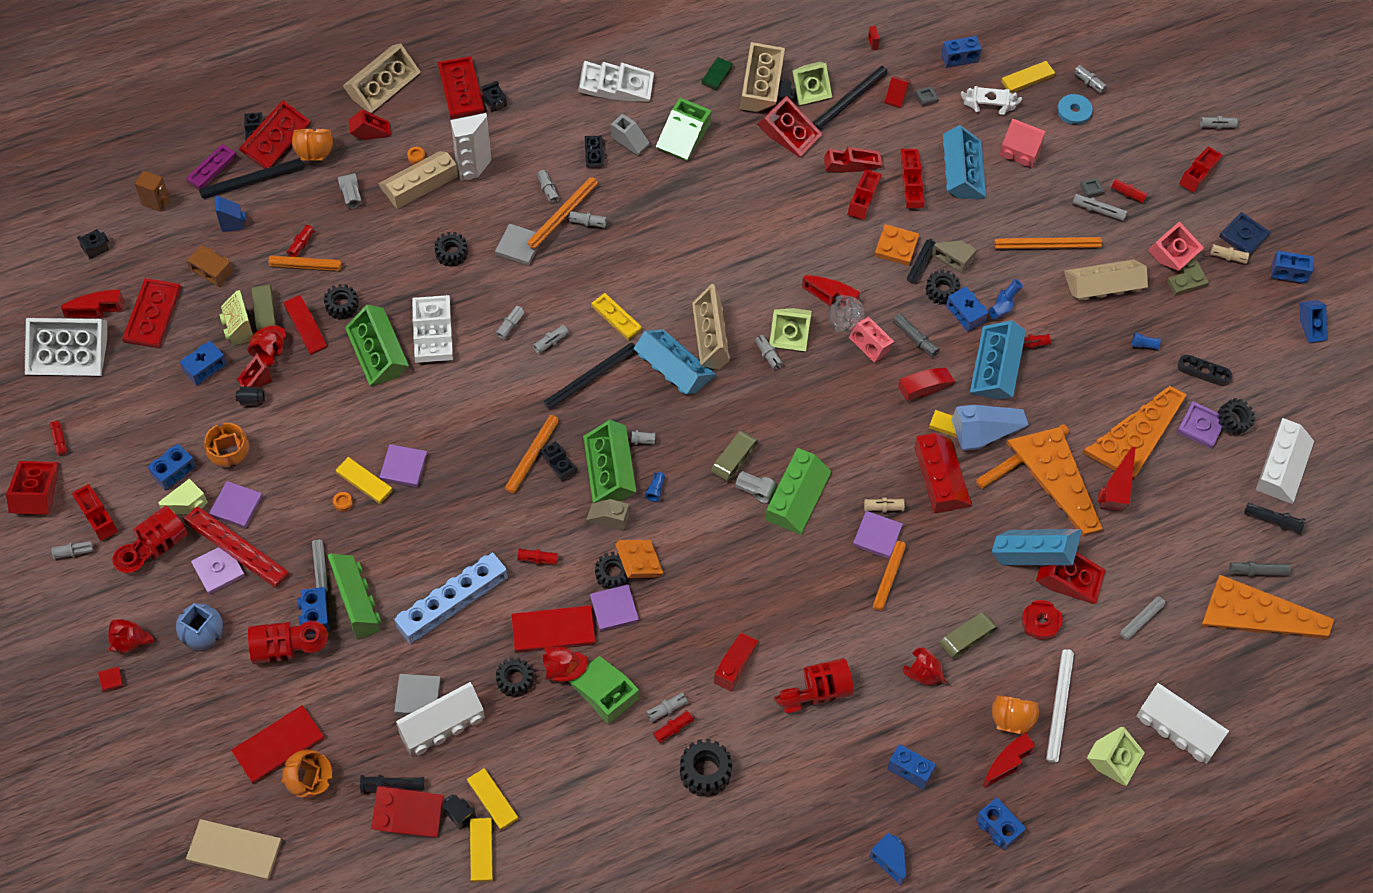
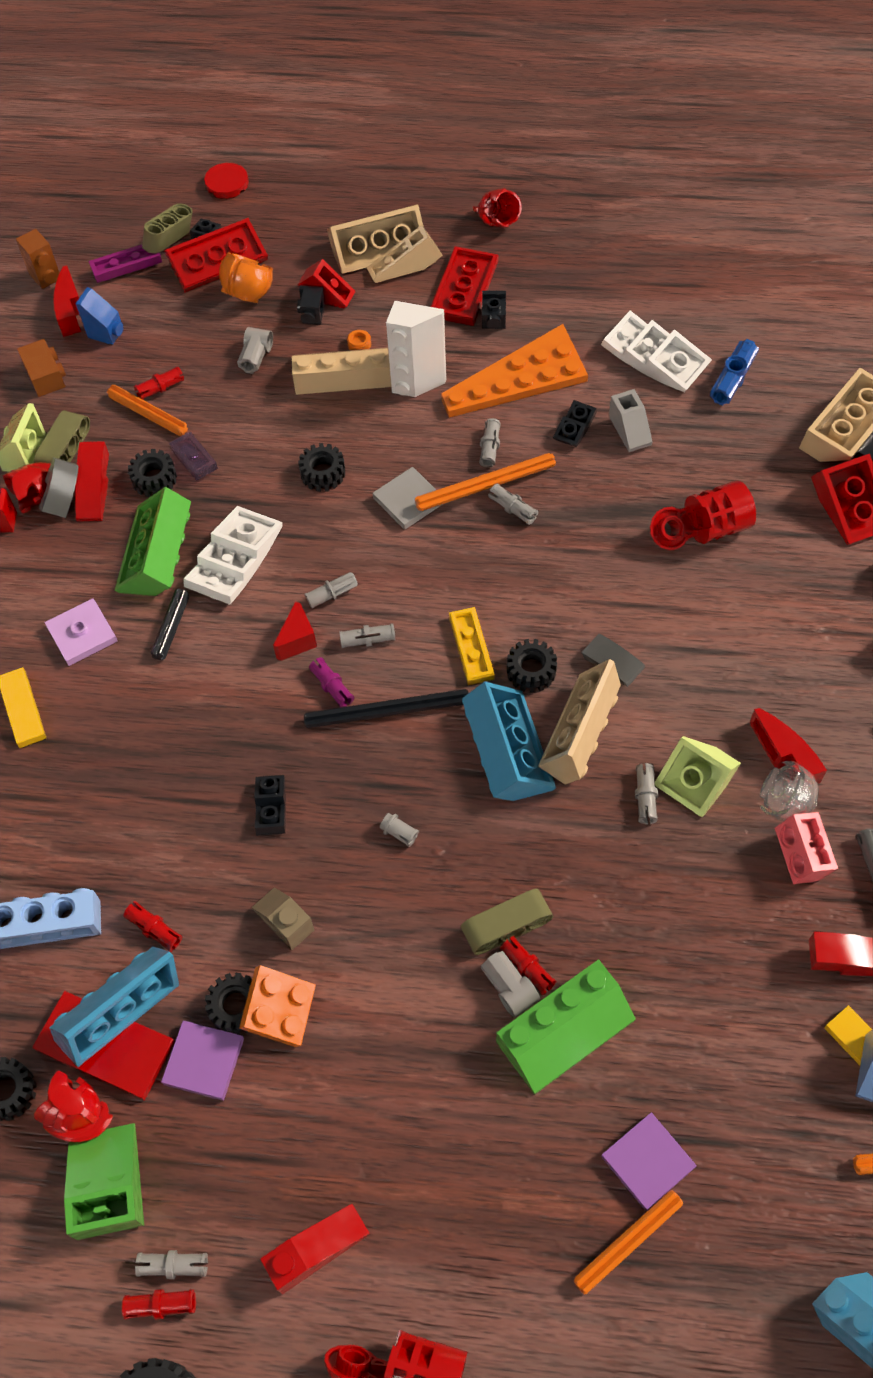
camera: 35 degrees right, 0 degrees up
black axle [199,158,304,199] -> none
medium lavender tile [379,444,427,487] -> none
orange axle [505,415,559,494] -> none
bright green slope [583,420,636,503] -> none
blue pin [645,472,666,502] -> none
slope [656,98,711,161] -> none
dark green tile [701,57,733,91] -> none
tan pin [864,497,904,513] -> none
red slope [914,433,972,513] -> none
none -> dark grey slope [39,457,79,518]
none -> lavender plate [45,598,118,666]
none -> dark azure slope [49,947,179,1067]
none -> red slope [53,265,81,337]
none -> olive beam [142,203,193,253]
none -> black axle [150,588,189,661]
none -> clear purple plate [169,432,218,481]
none -> red tile [204,163,249,199]
none -> red slope [273,602,317,661]
none -> black brick [297,285,325,325]
none -> magenta pin [309,657,355,708]
none -> tan slope [367,225,443,283]
none -> orange wing [441,324,588,418]
none -> red helmet [473,188,522,228]
none -> red pin [500,936,556,995]
none -> black tyre [507,639,557,693]
none -> dark grey slope [582,634,645,687]
none -> red cylinder [650,480,756,550]
none -> blue piece [710,339,759,406]

